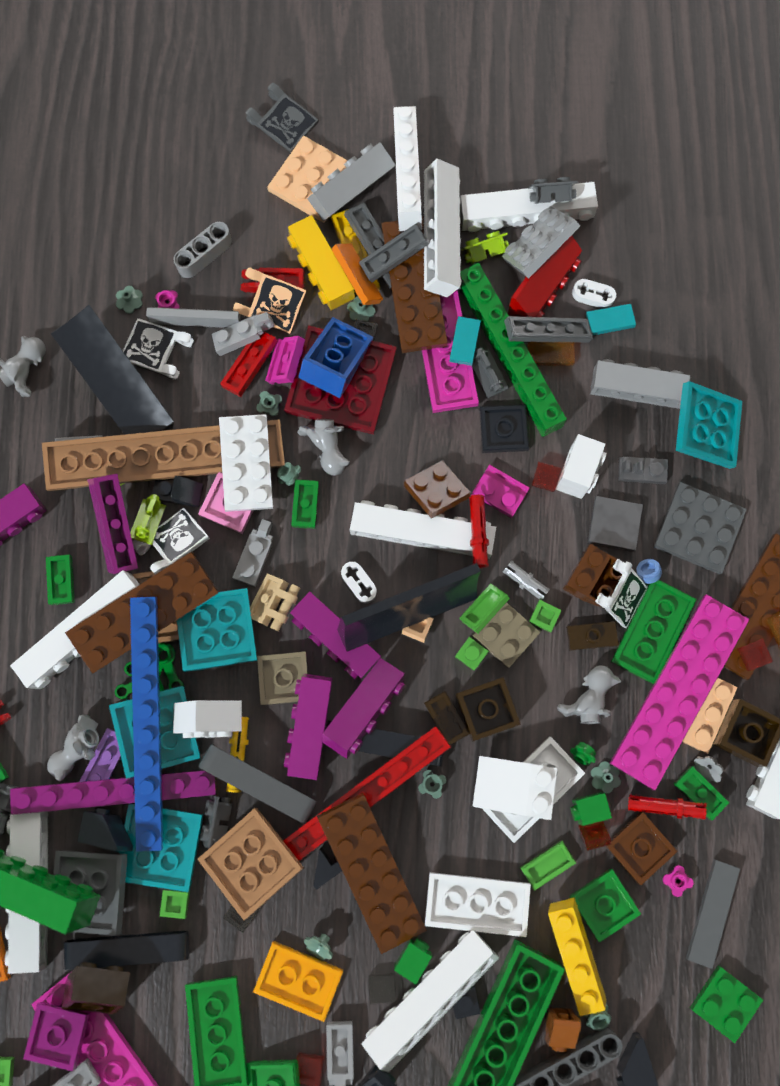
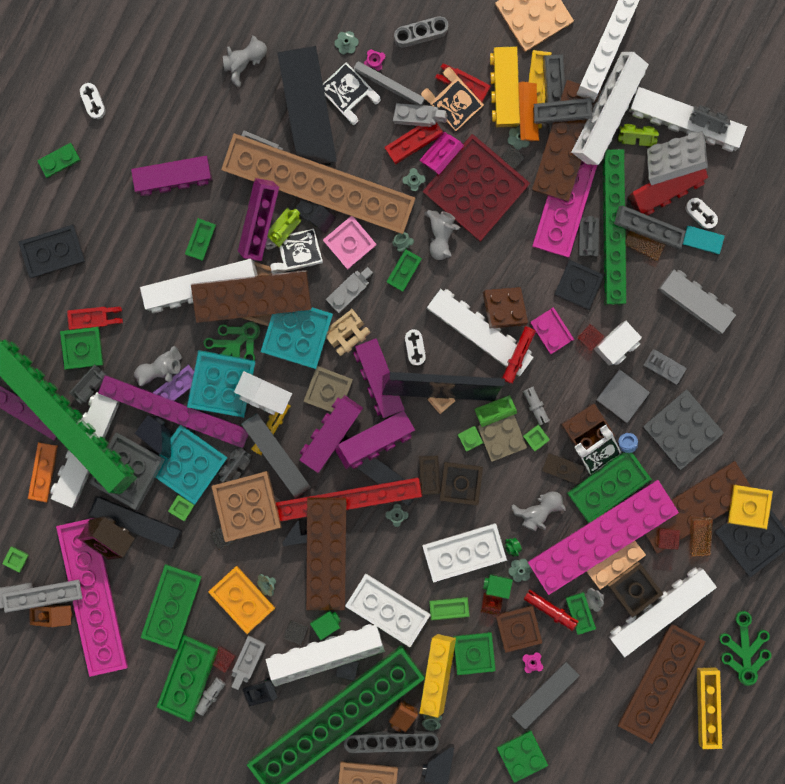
camera: 25 degrees right, 10 degrees up
magenta plate [23,1002,90,1071] -> none
blue plate [130,597,163,851] -> none
white plate [219,415,273,512] -> none
blue slope [298,317,373,398] -> none
light grey brick [307,142,396,221] -> none
teal tile [449,316,481,366] -> none
white slope [472,756,557,820] -> none
teal plate [676,381,743,469] -> none

